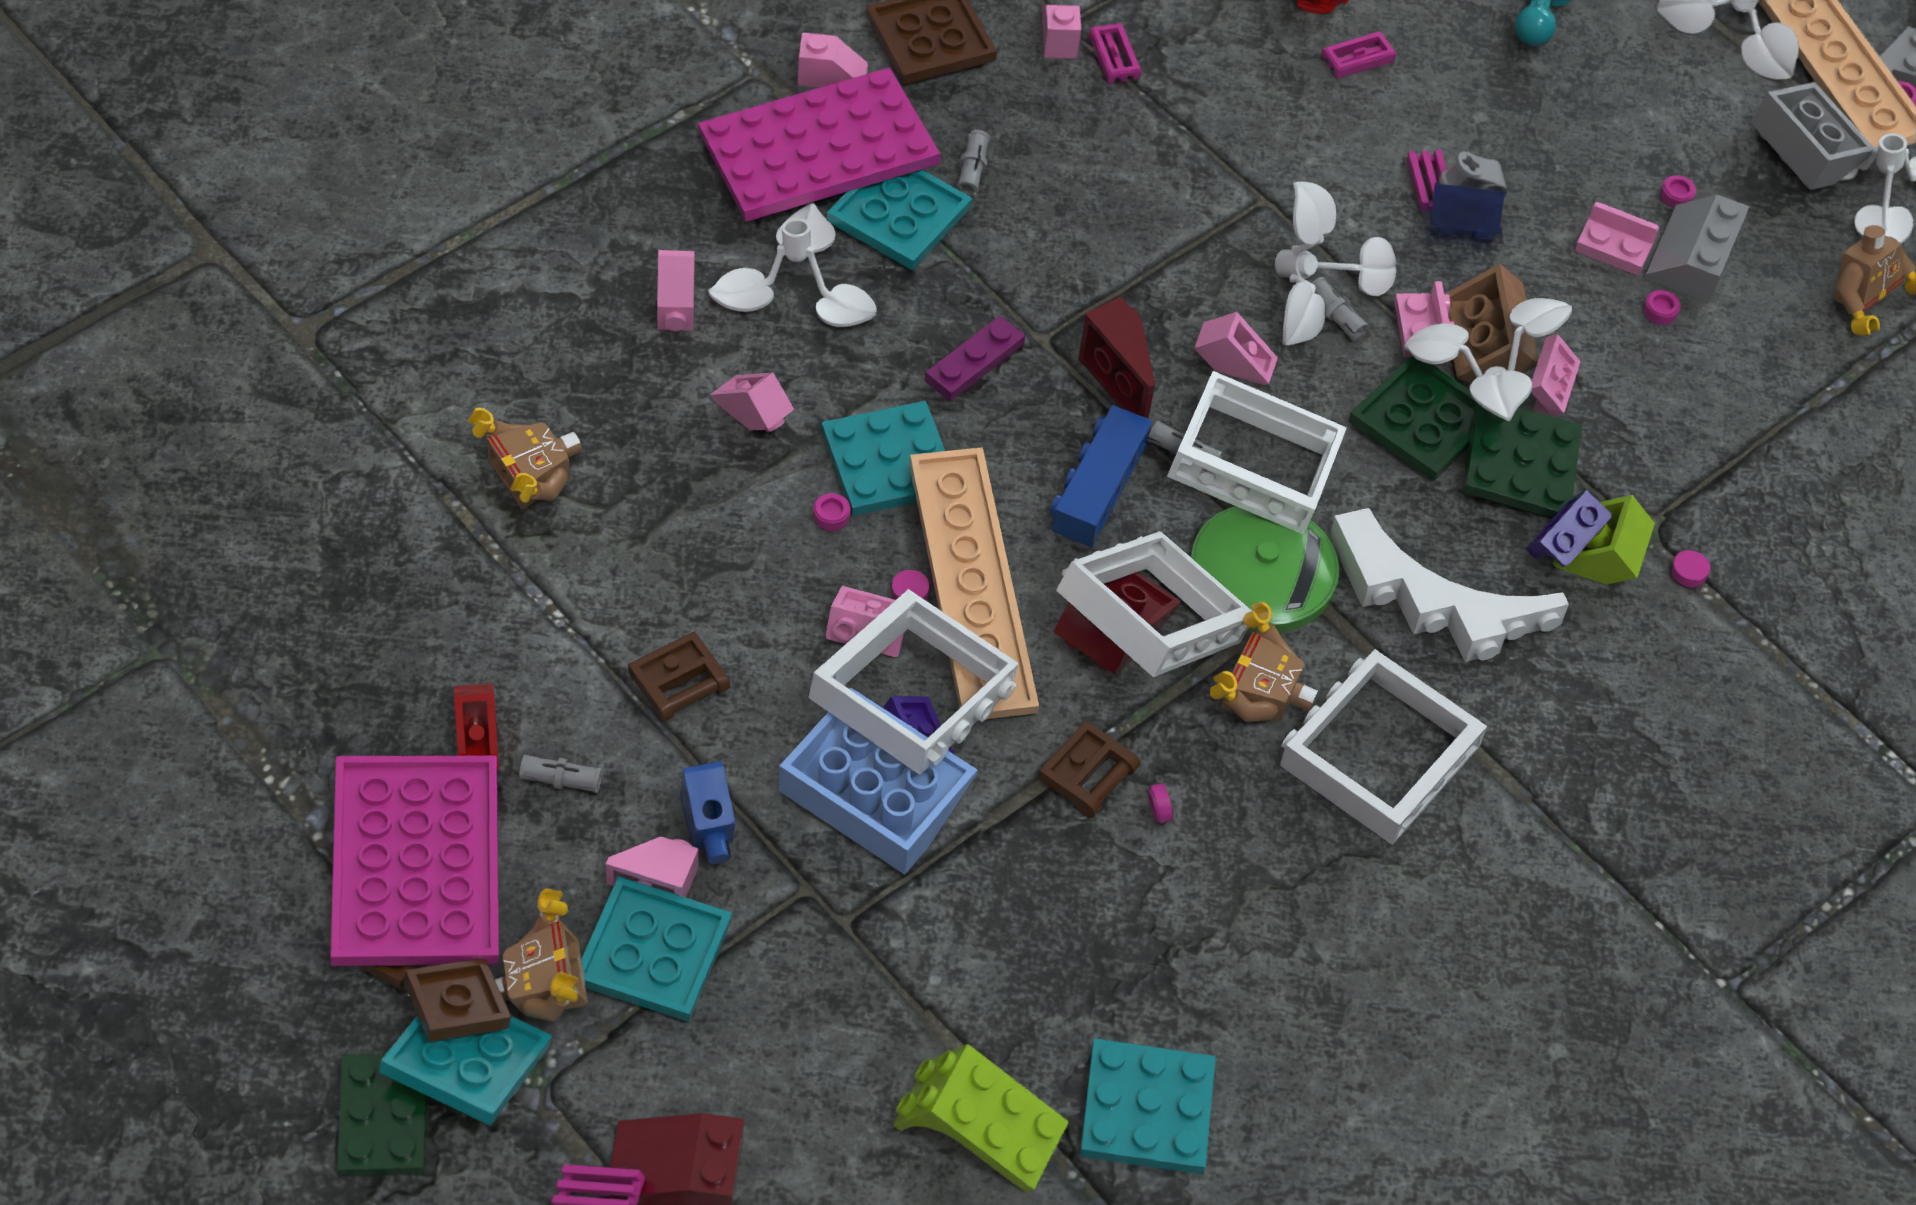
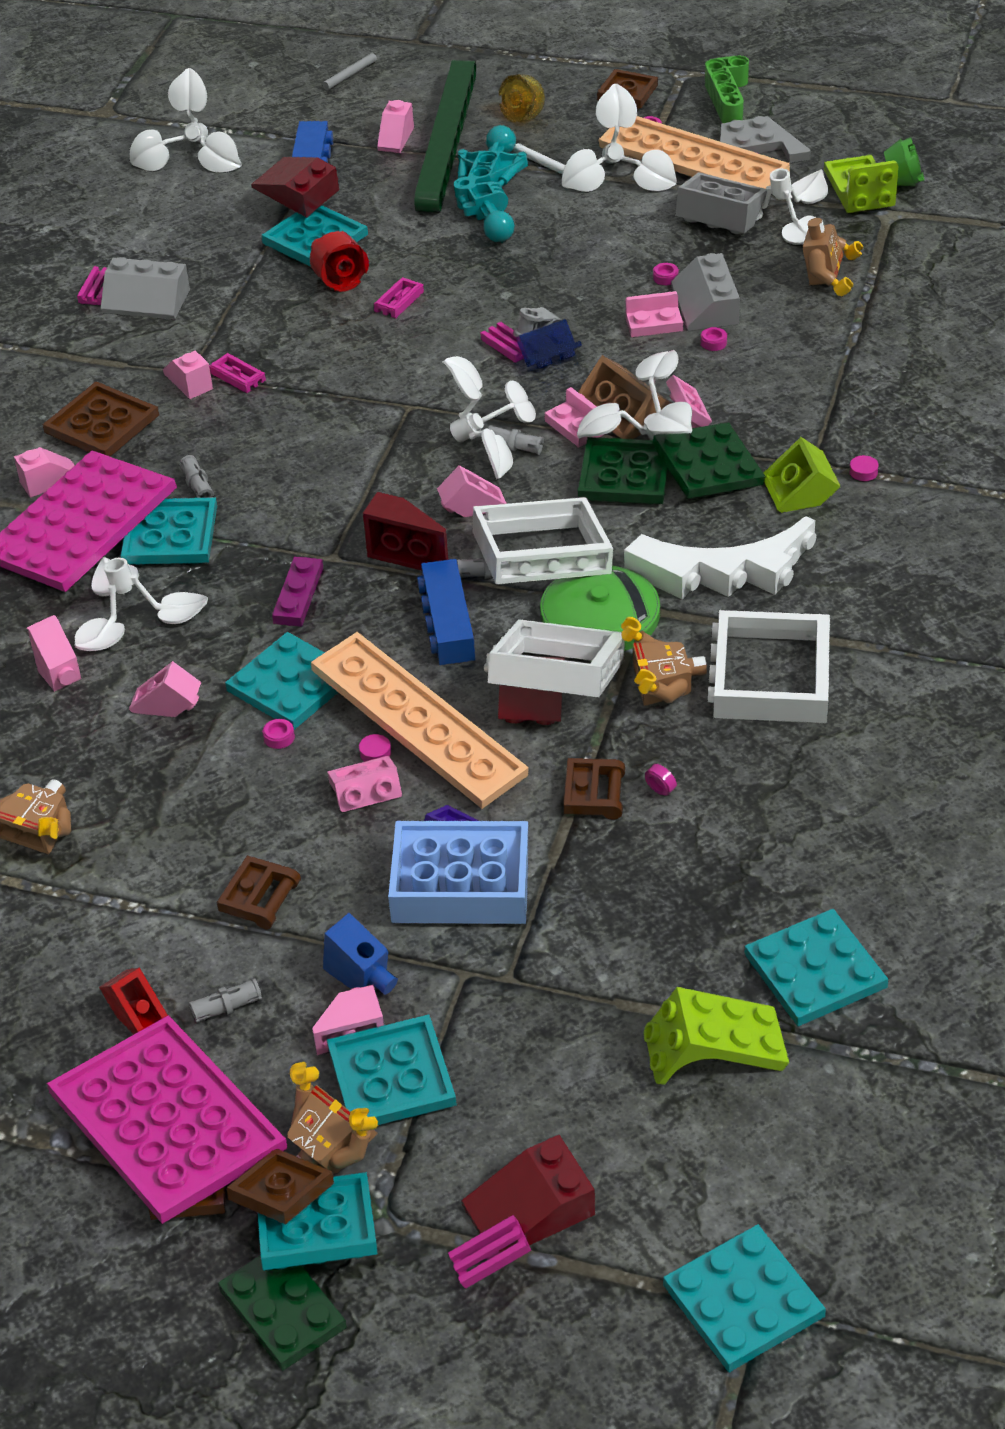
camera: 25 degrees left, 10 degrees down
white window [809,589,1019,775] -> none
bracket [1525,490,1612,567] -> none

